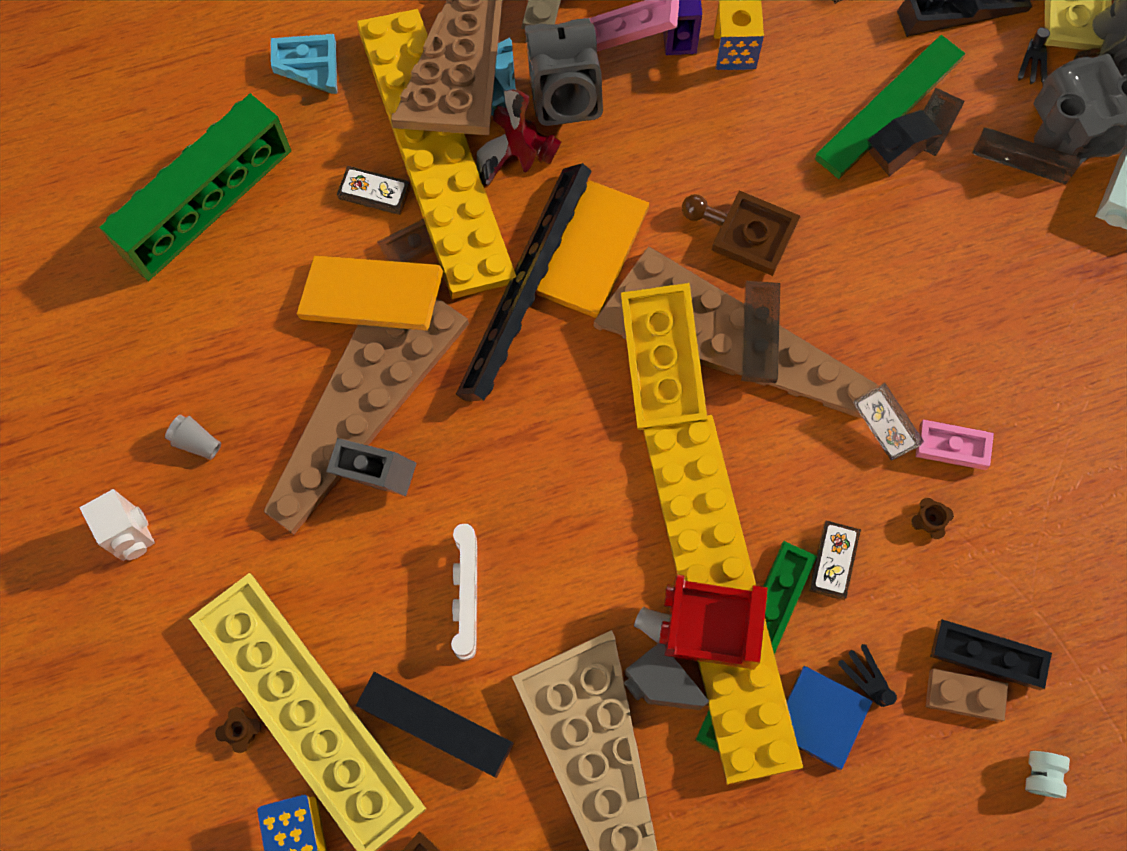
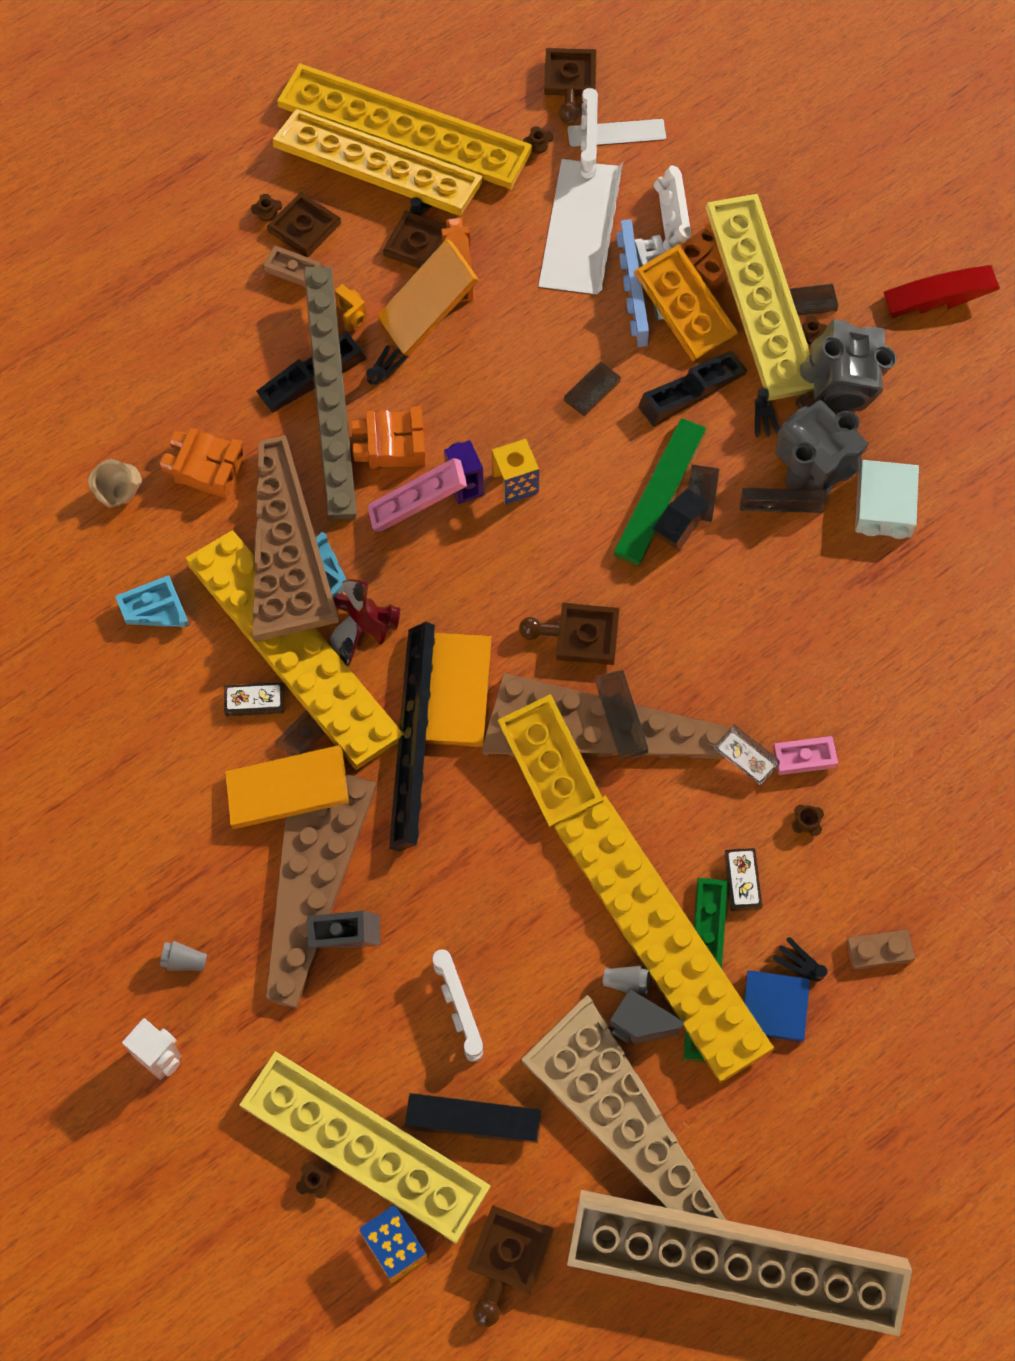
camera: 20 degrees left, 5 degrees down
green brick [99,93,292,282] -> none
dark grey piece [525,18,603,126] -> none
red panel [659,574,768,670] -> none
black plate [930,619,1052,690] -> none
light aqua wheel [1025,751,1070,799] -> none

